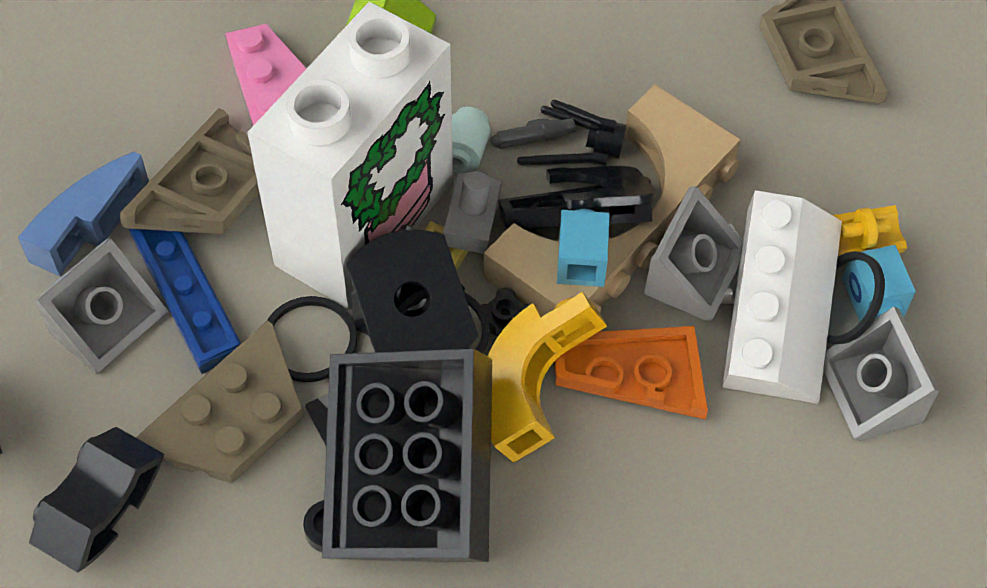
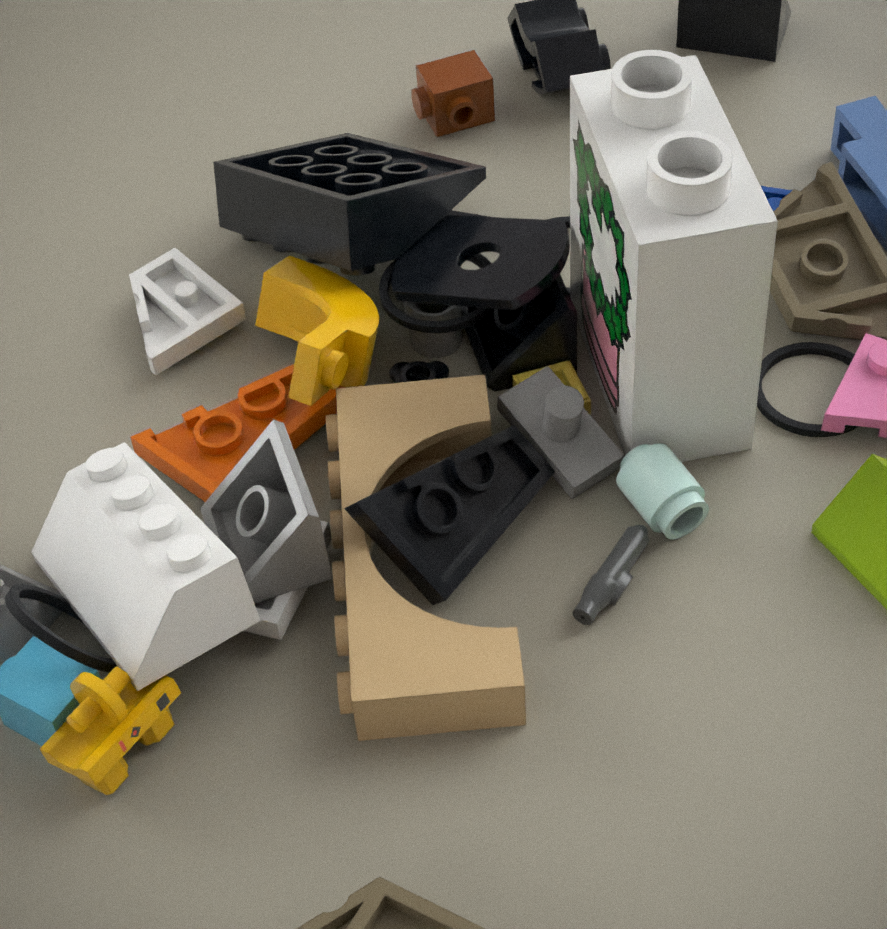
camera: 140 degrees right, 10 degrees down
light grey slope [34,238,168,373] -> none
dark tan wing [136,320,304,483] -> none
black plant [517,99,627,166] -> none
black piece [546,166,655,209] -> none
medium azure brick [557,209,609,287] -> none
none -> white wing [129,248,246,375]
none -> dark orange brick [411,50,495,137]

